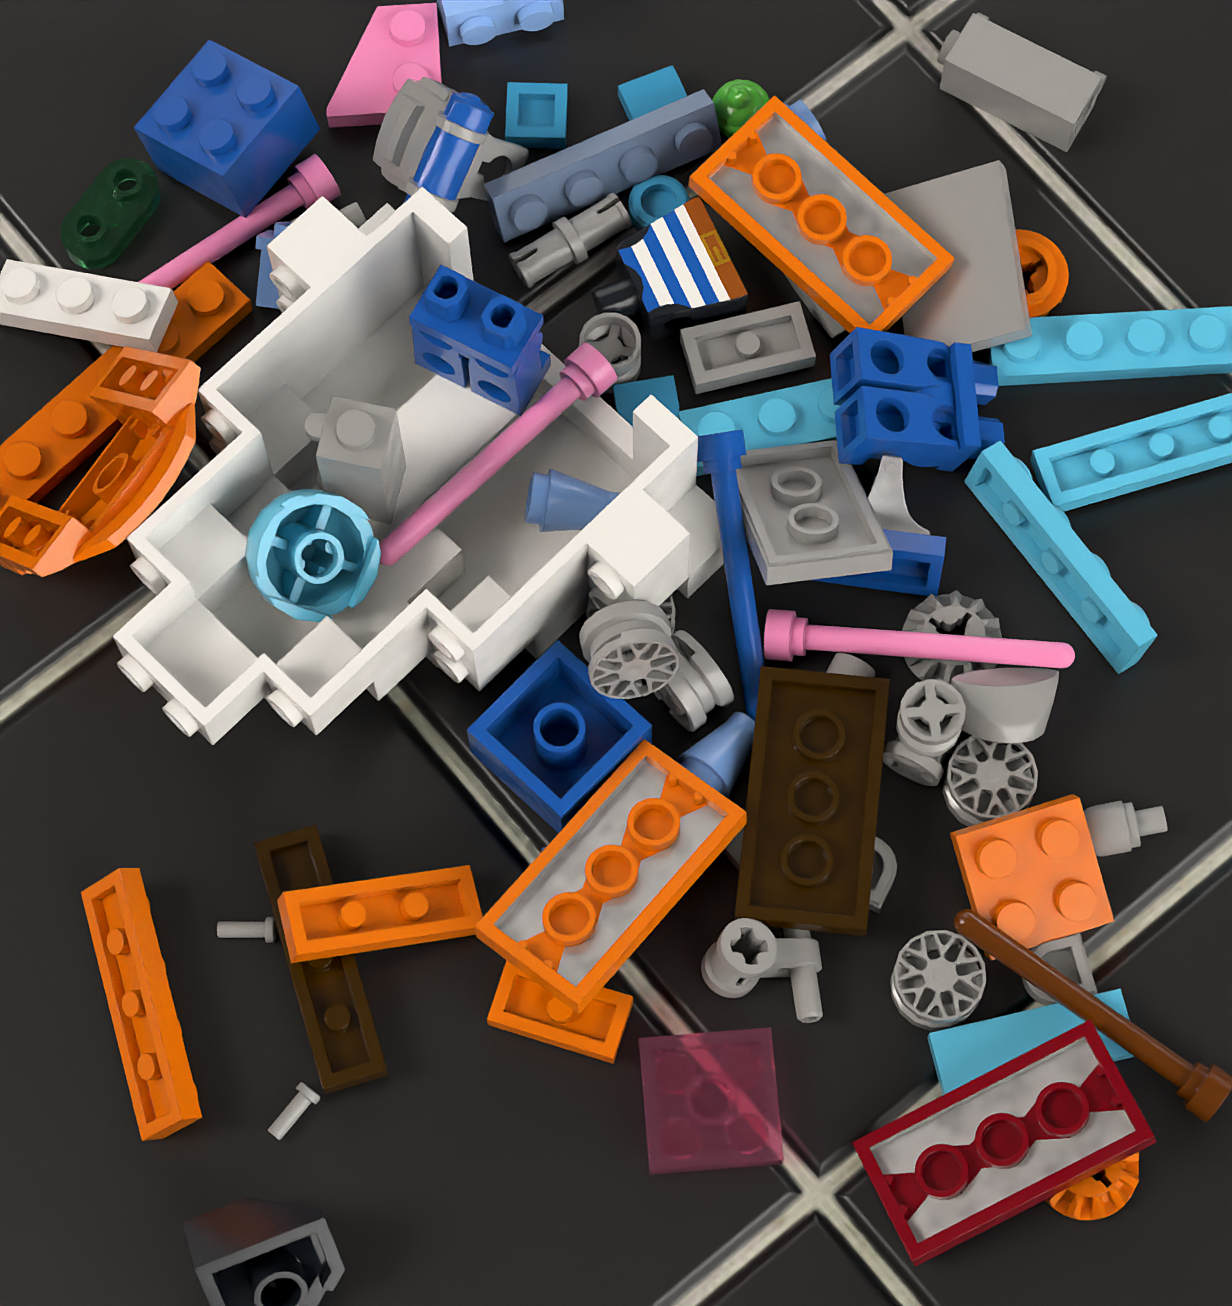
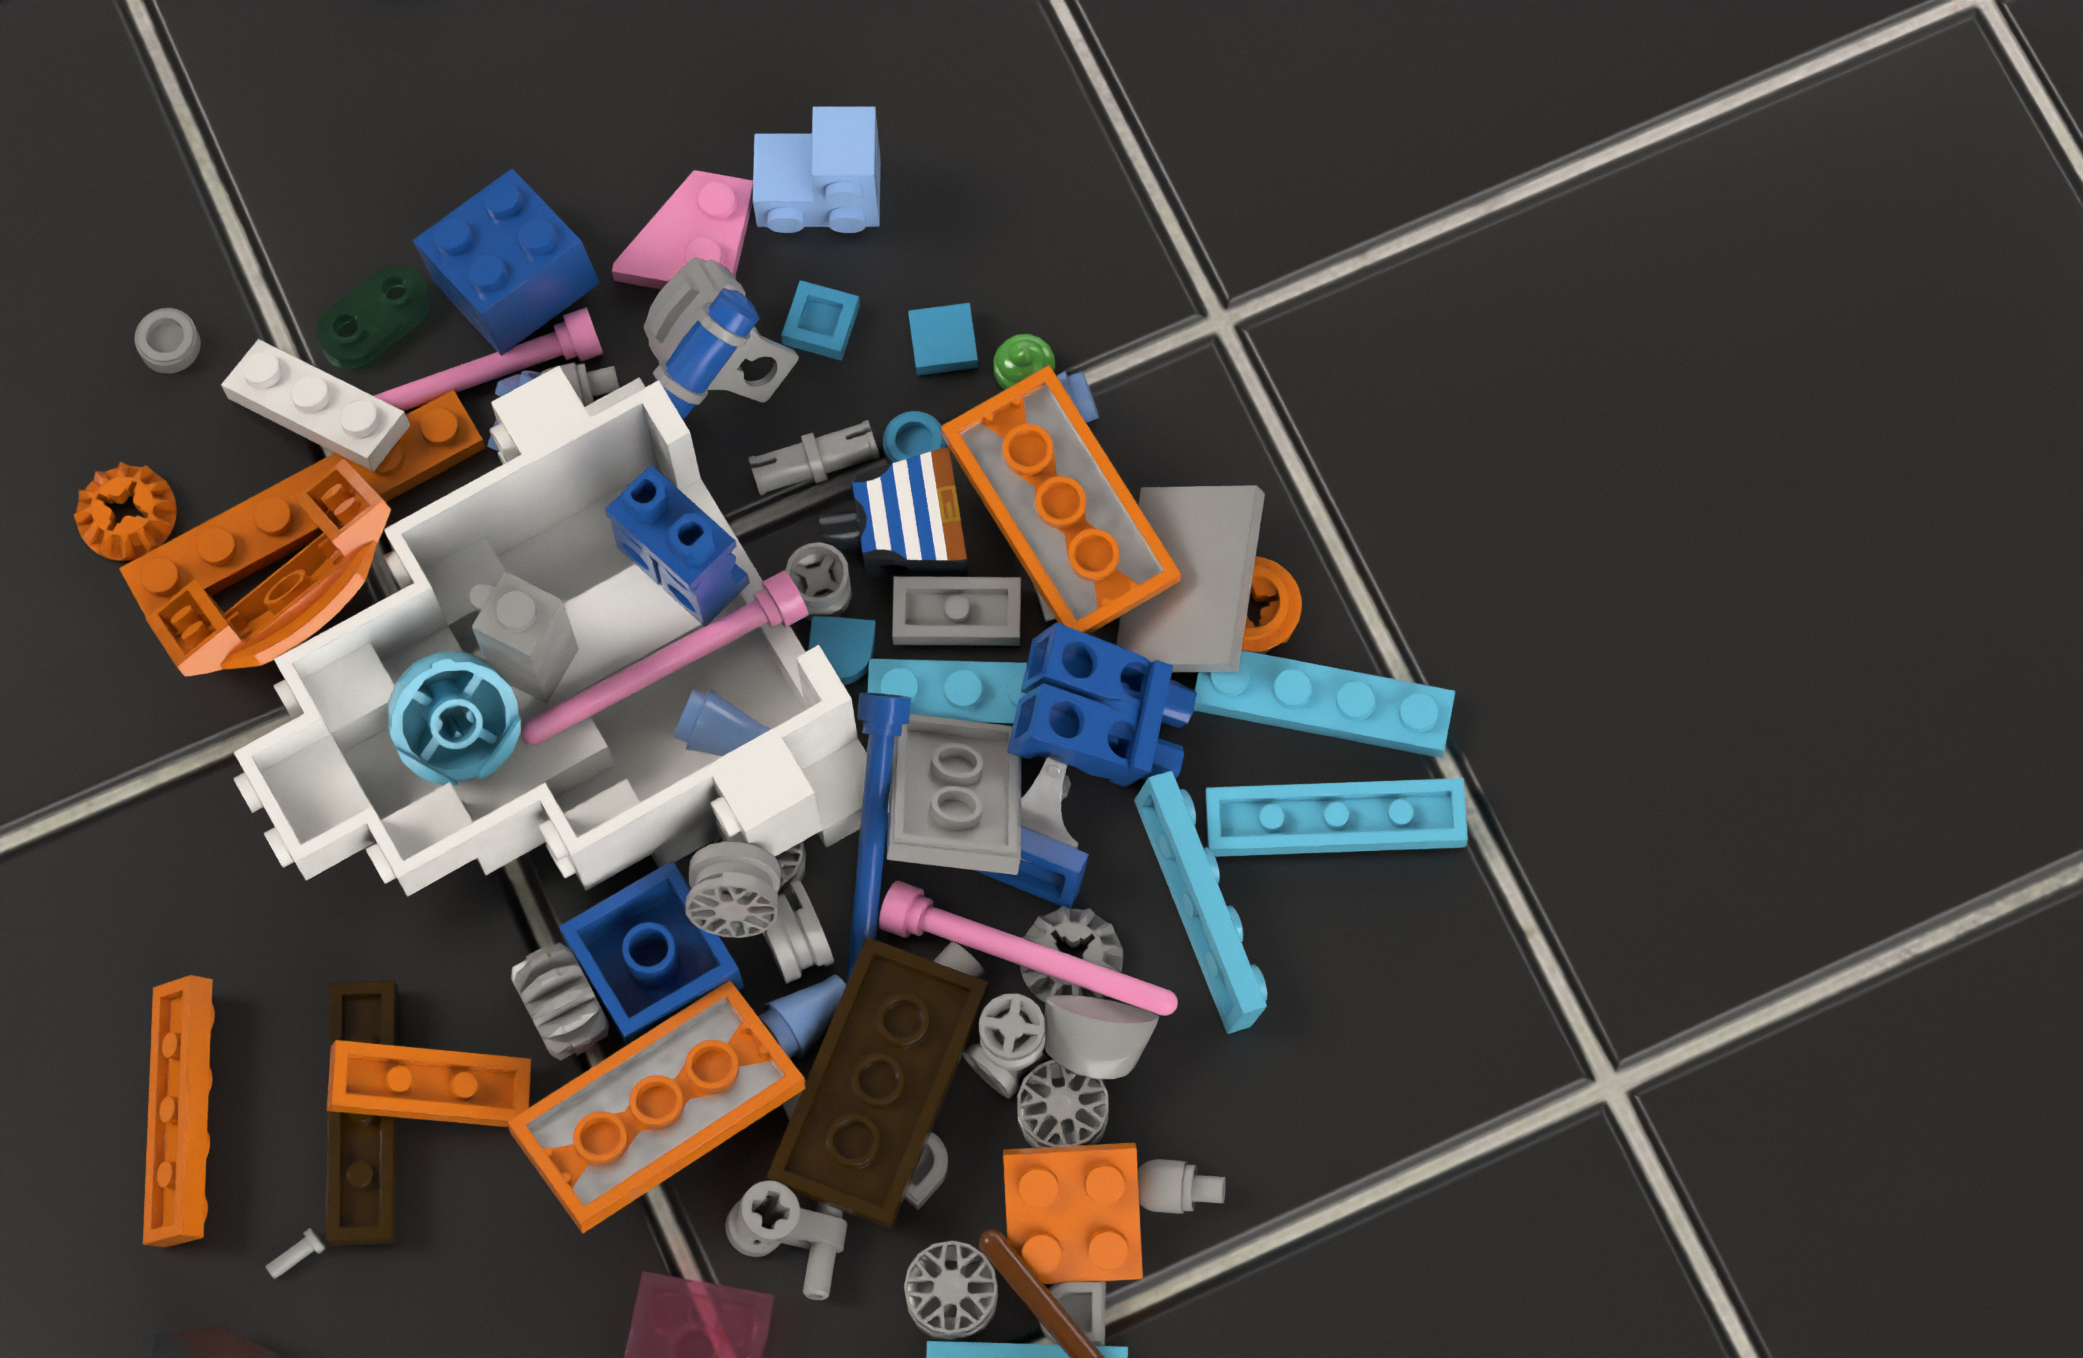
camera: 15 degrees right, 0 degrees up
light grey piece [217,917,278,943] -> none
sand blue plate [483,89,722,243] -> none
orange plate [487,960,633,1064] -> none
light grey brick [937,12,1107,152] -> none
none -> light grey gear [511,943,609,1060]

